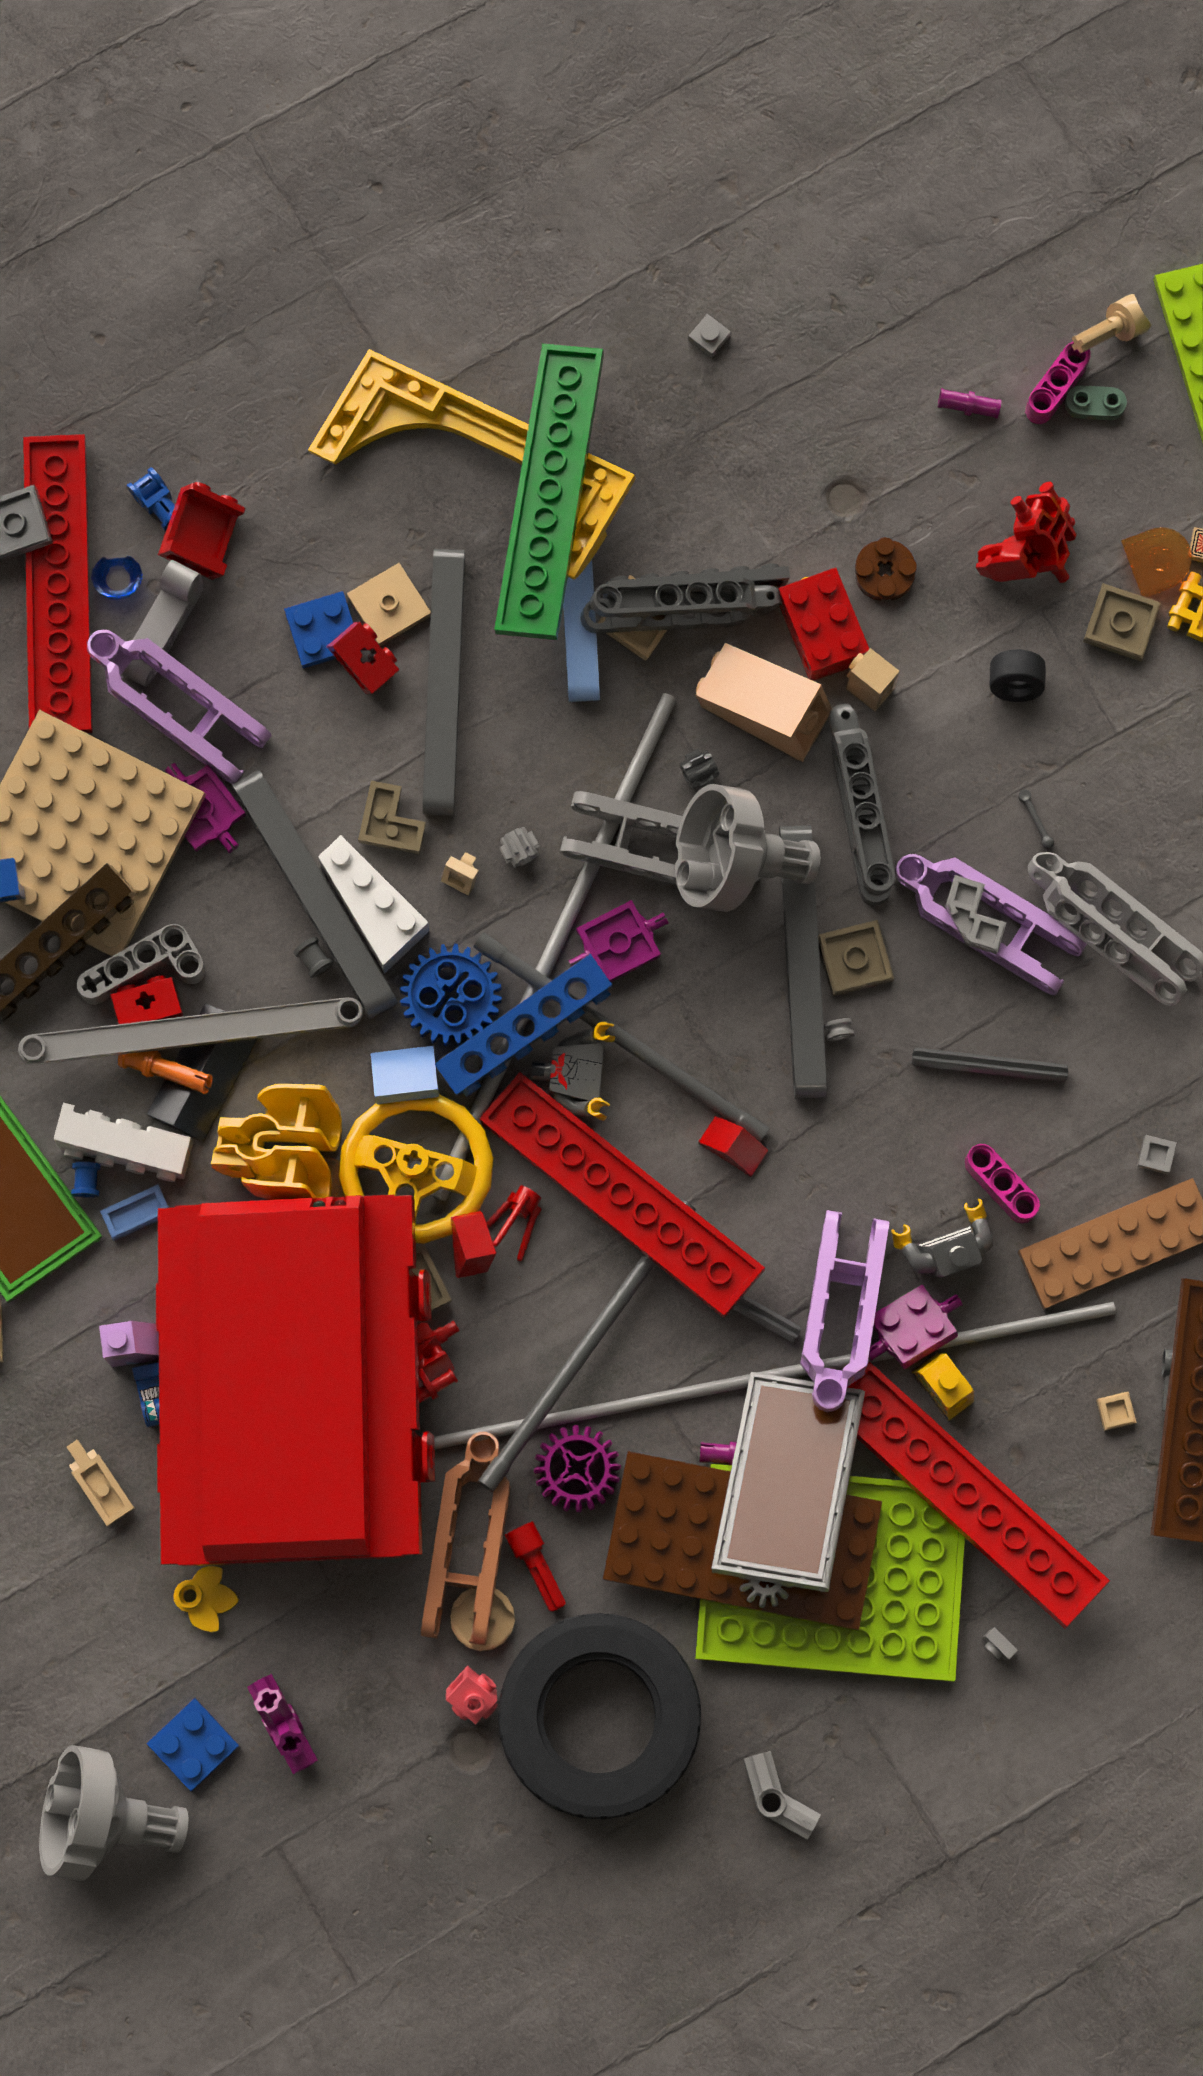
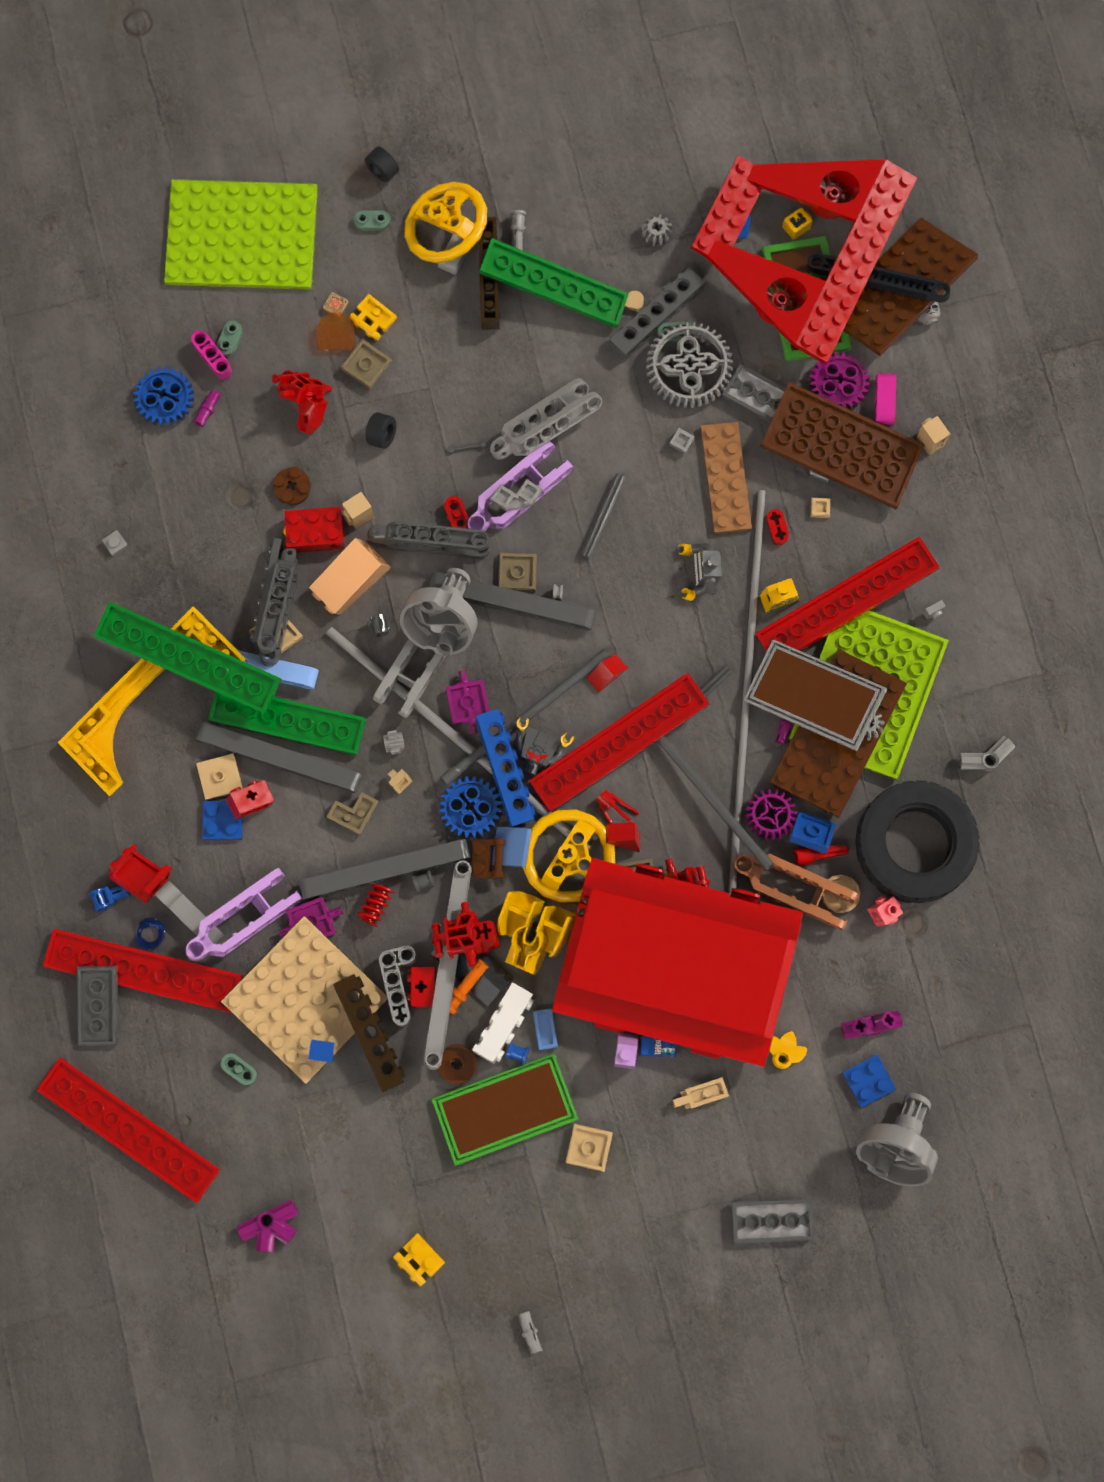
camera: 70 degrees left, 0 degrees up
white wedge [318,835,430,974] -> none
lavender piece [800,1210,889,1412] -> none
plate [868,1285,963,1369] -> none
dark pink beam [965,1144,1040,1224] -> none
tan piece [1072,294,1151,353] -> none
none -> blue gear [133,366,195,426]
none -> green plate [208,692,367,756]
none -> red piece [357,884,395,928]
none -> red piece [431,902,500,967]
none -> reddish brown plate [437,1044,477,1084]
none -> red plate [444,496,469,529]
none -> reddish brown plate [471,839,505,879]
none -> red beam [766,509,789,545]
none -> blue plate [789,811,836,854]

